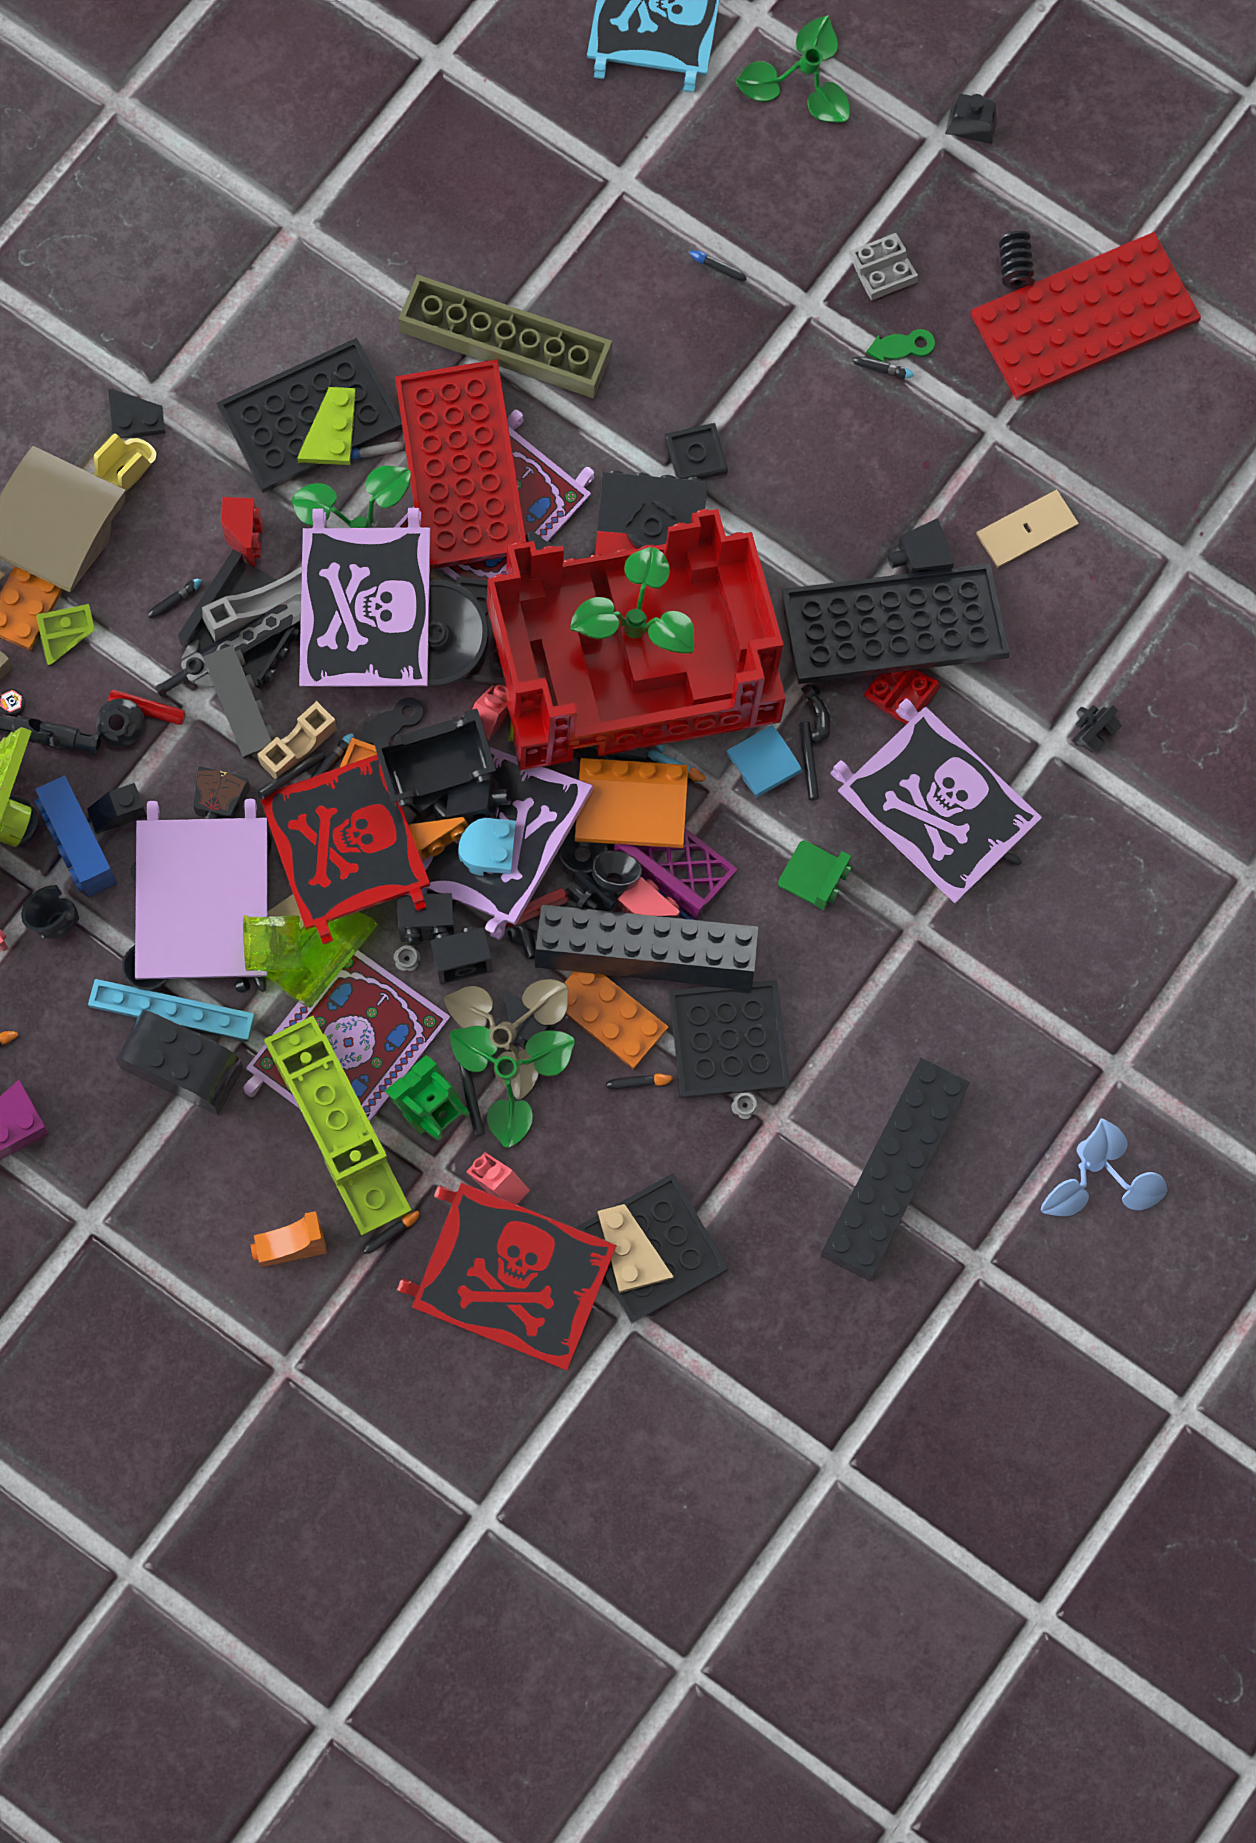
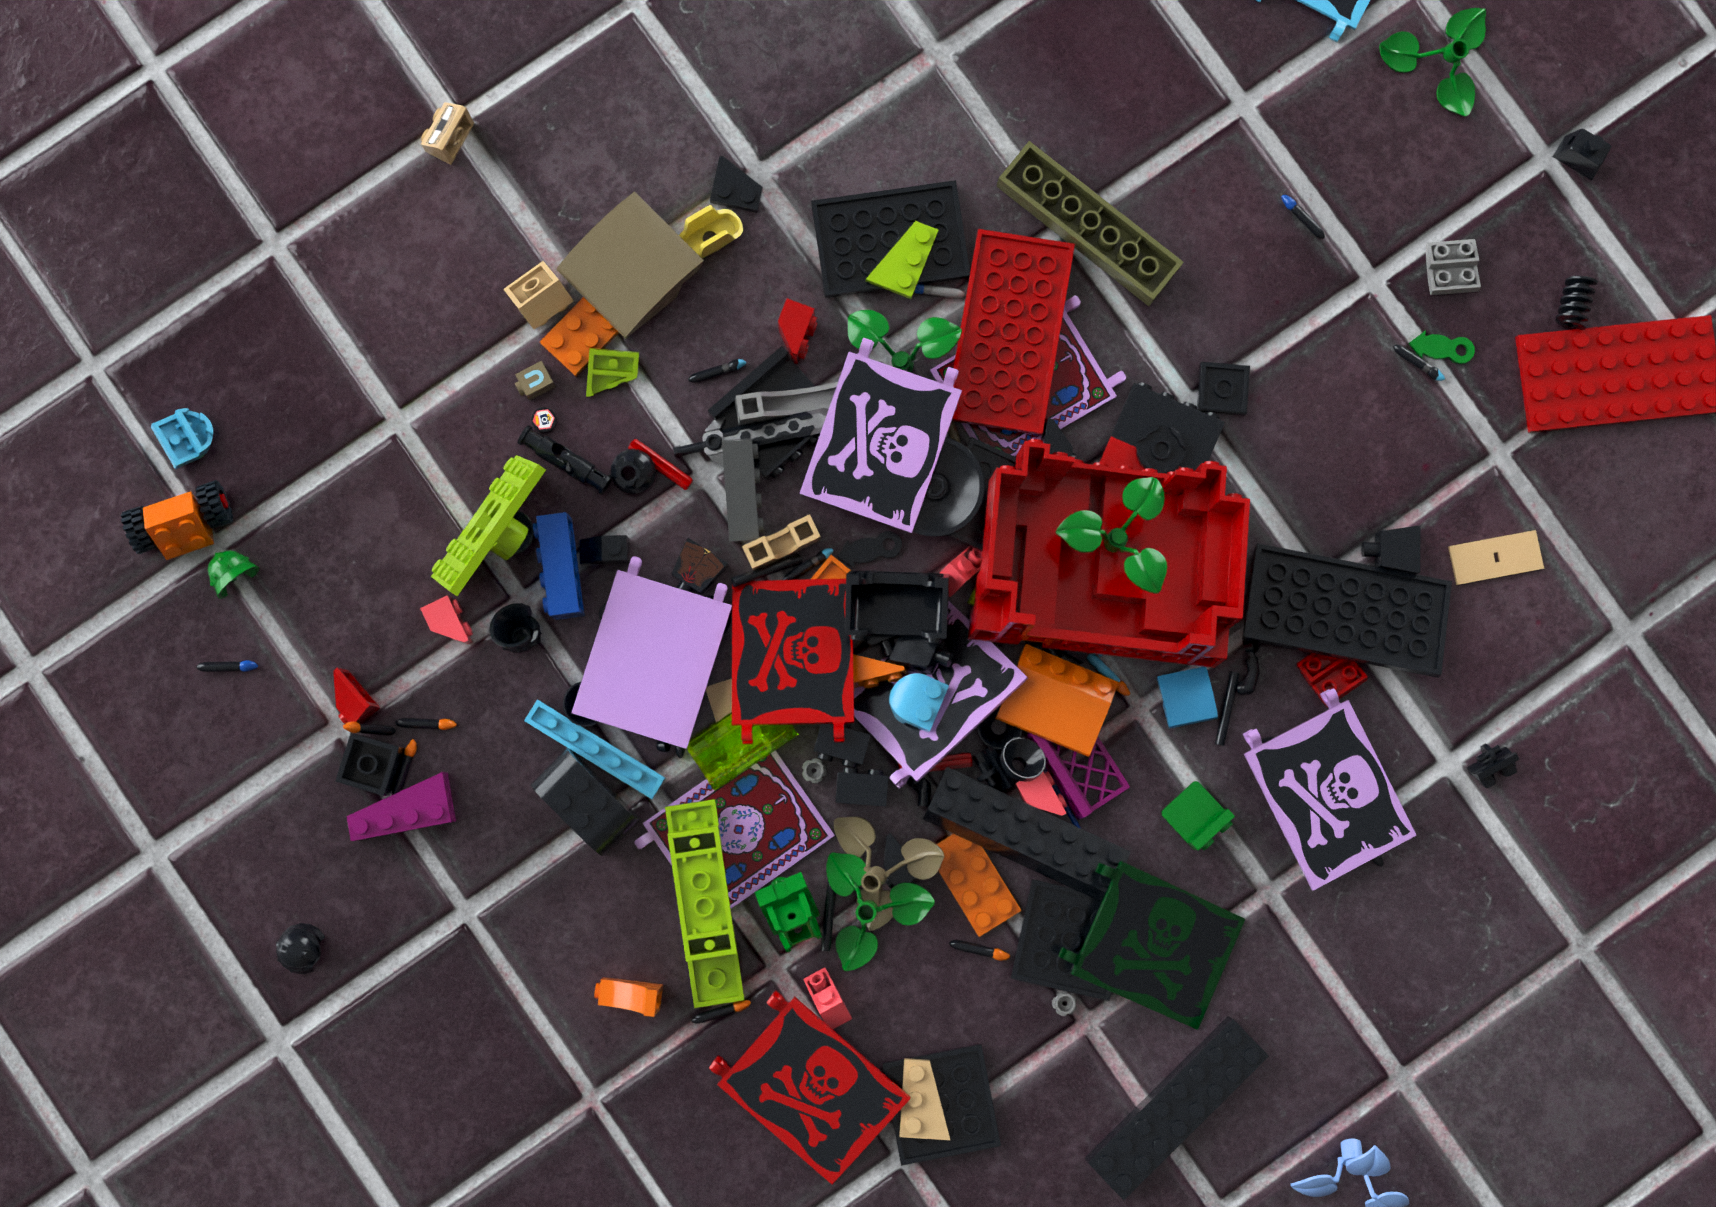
camera: 15 degrees right, 10 degrees up
clear neon green slope [243,915,302,972] -> none
none -> flag [1058,861,1245,1030]

